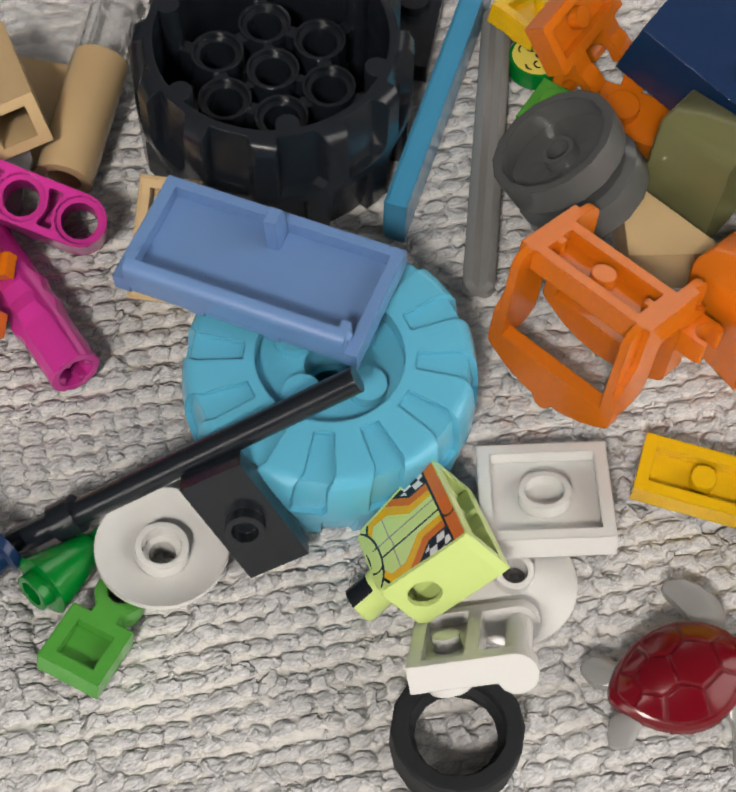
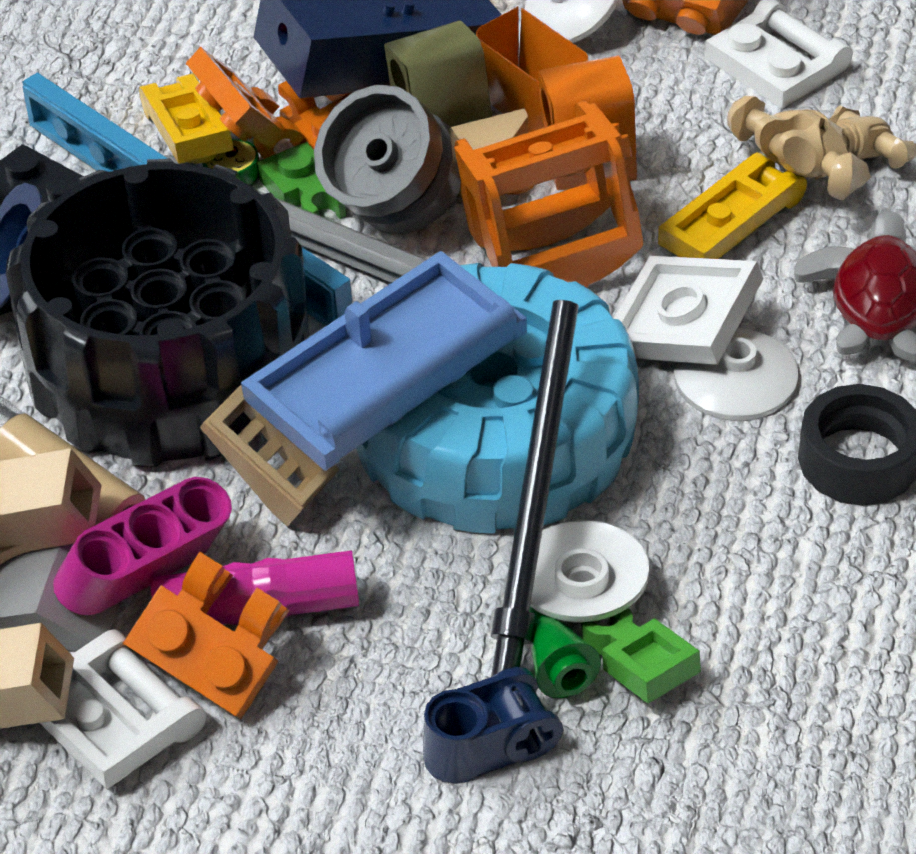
camera: 60 degrees left, 15 degrees down
black plate [180,449,309,578] -> none
yellowish green torso [345,461,510,623] -> none
white plate [405,599,540,698] -> none

